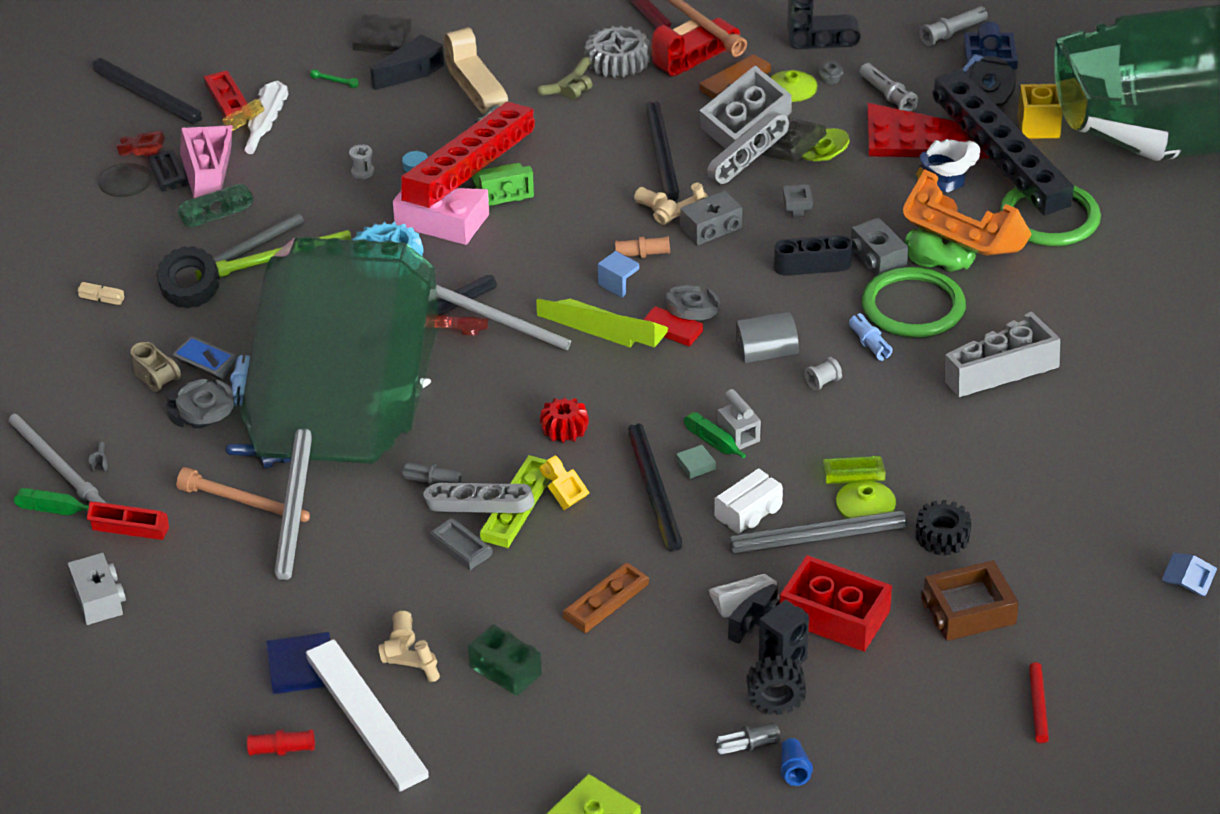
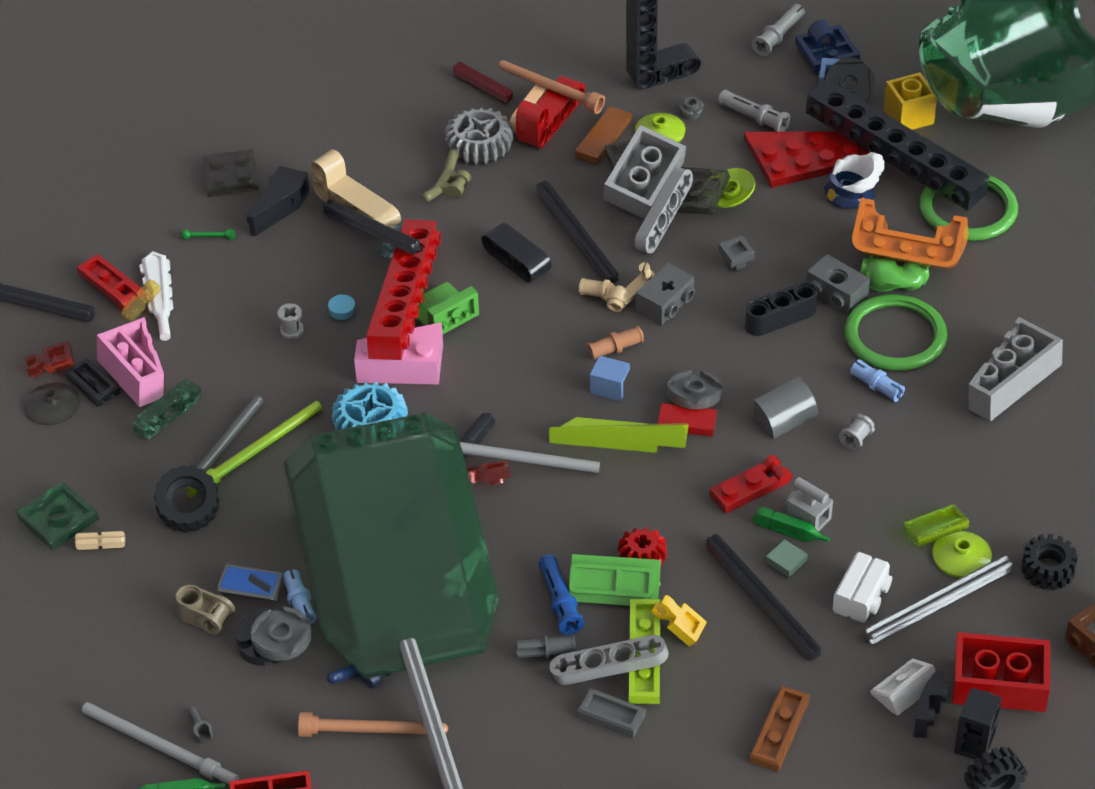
camera: 20 degrees left, 5 degrees up
none -> clear green plate [16,481,99,550]
none -> black axle [322,199,421,255]
none -> black beam [481,223,552,283]
none -> blue pin [538,554,585,635]
none -> bright green piece [569,554,661,606]
none -> red plate [710,455,793,514]

